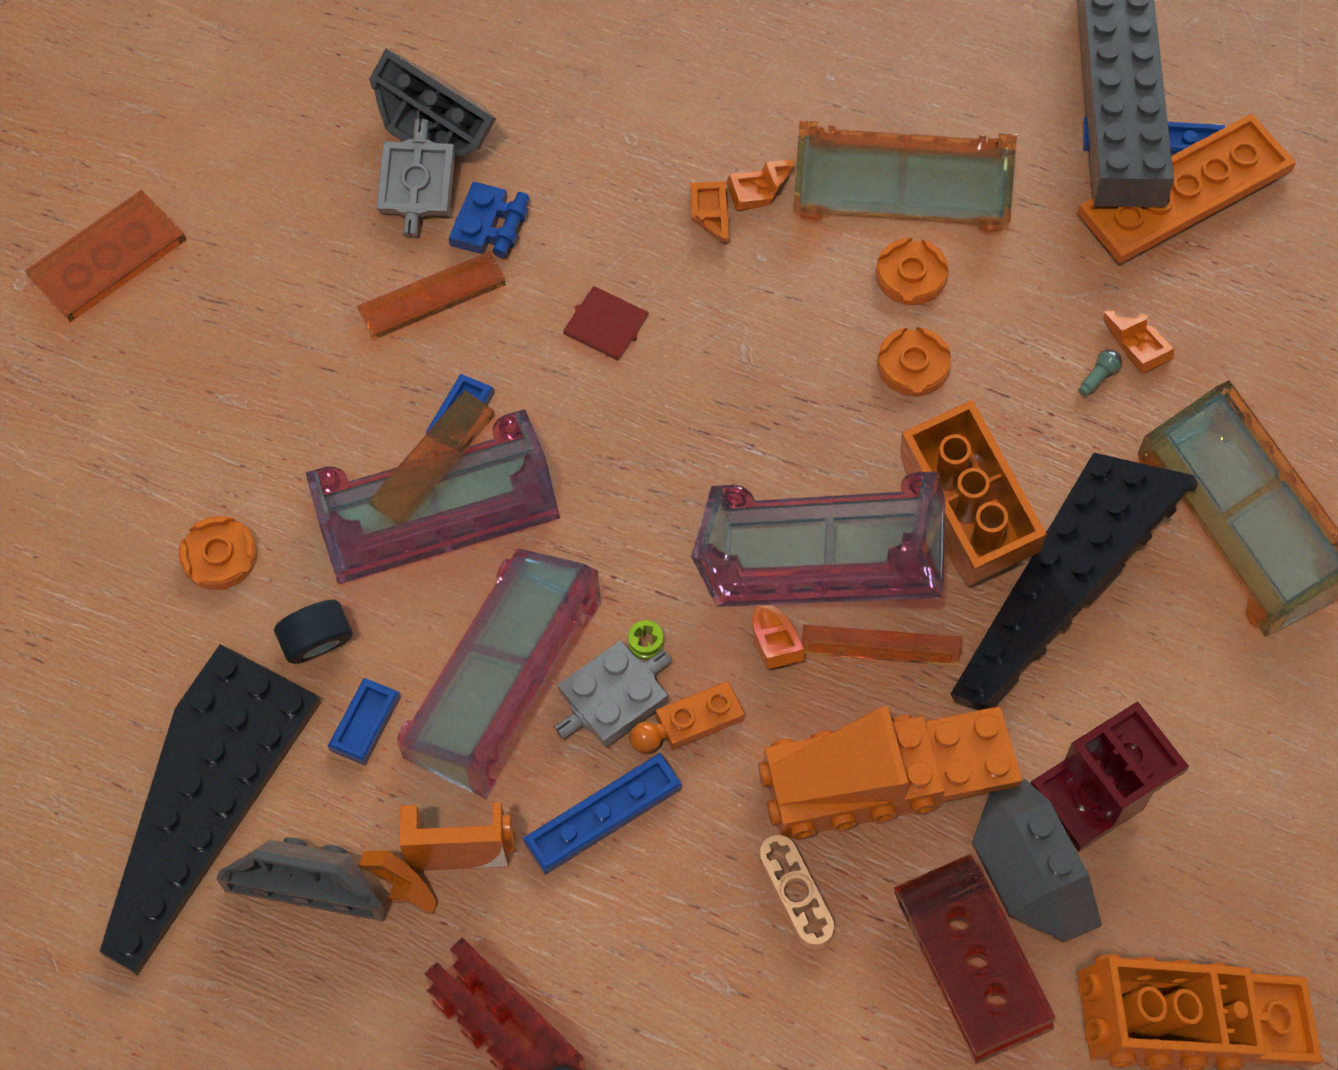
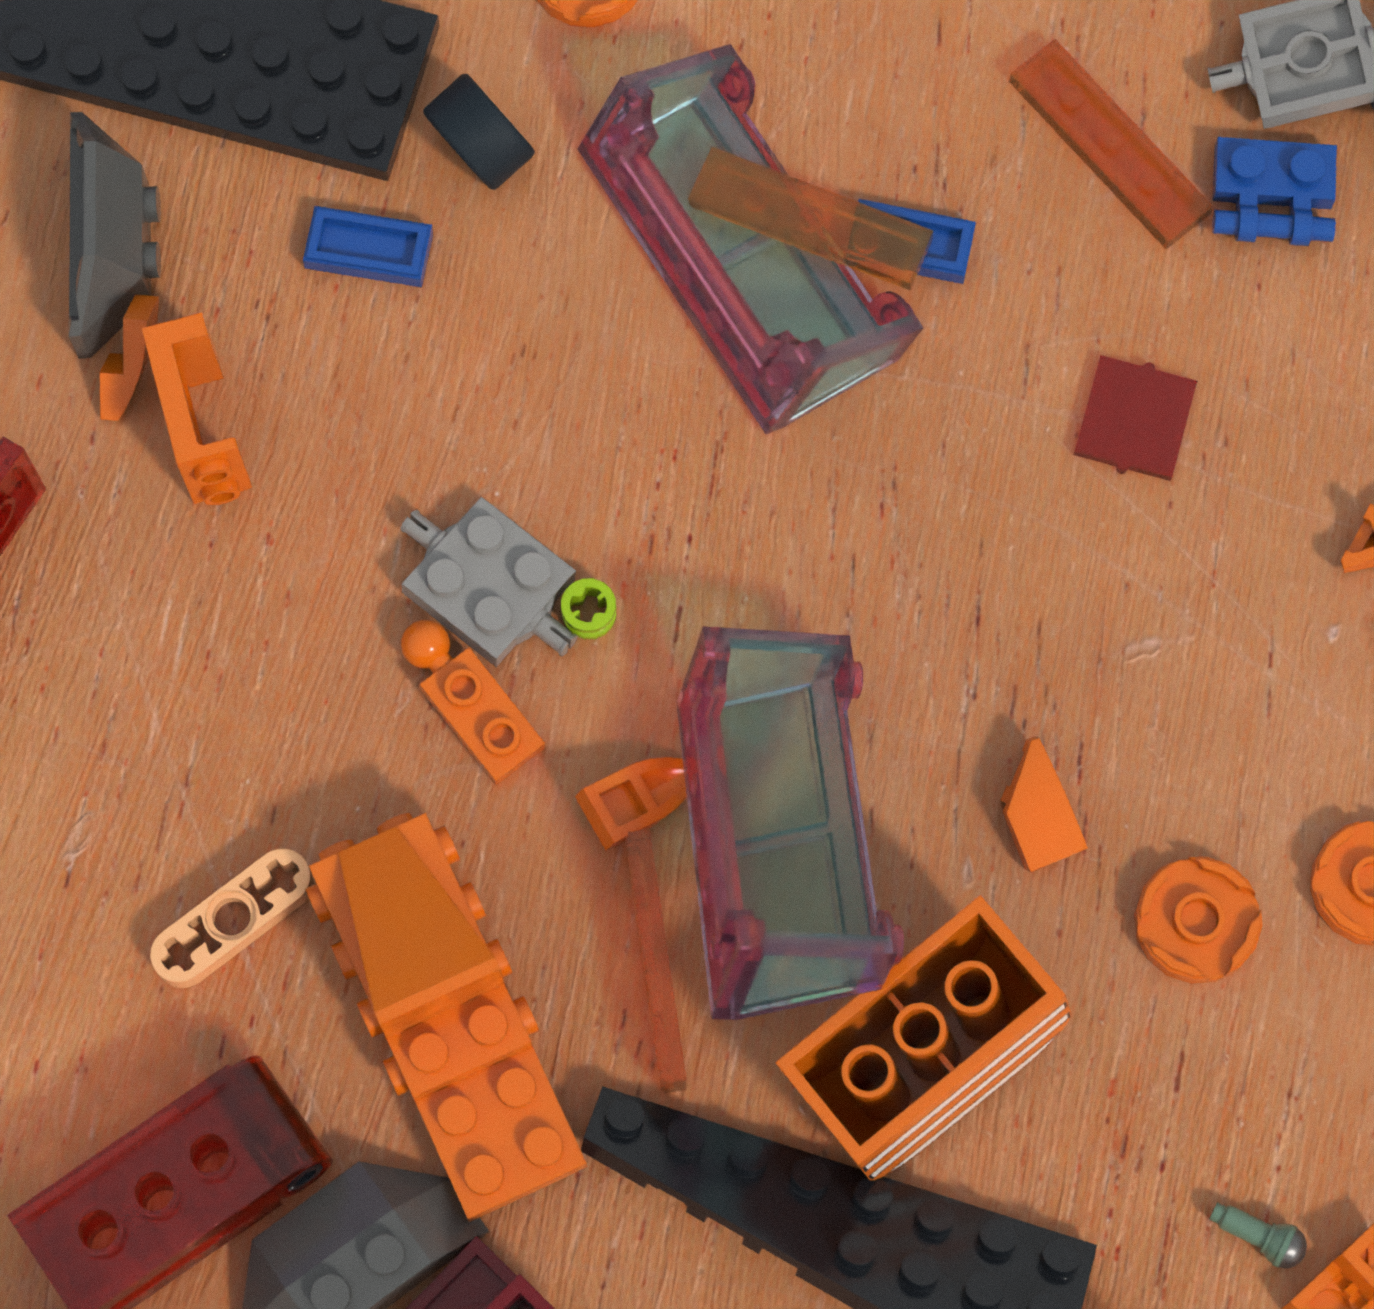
camera: 75 degrees right, 10 degrees up
windscreen [397,548,601,800] -> none
blue tile [523,753,682,875] -> none
none -> orange slope [1000,736,1088,872]

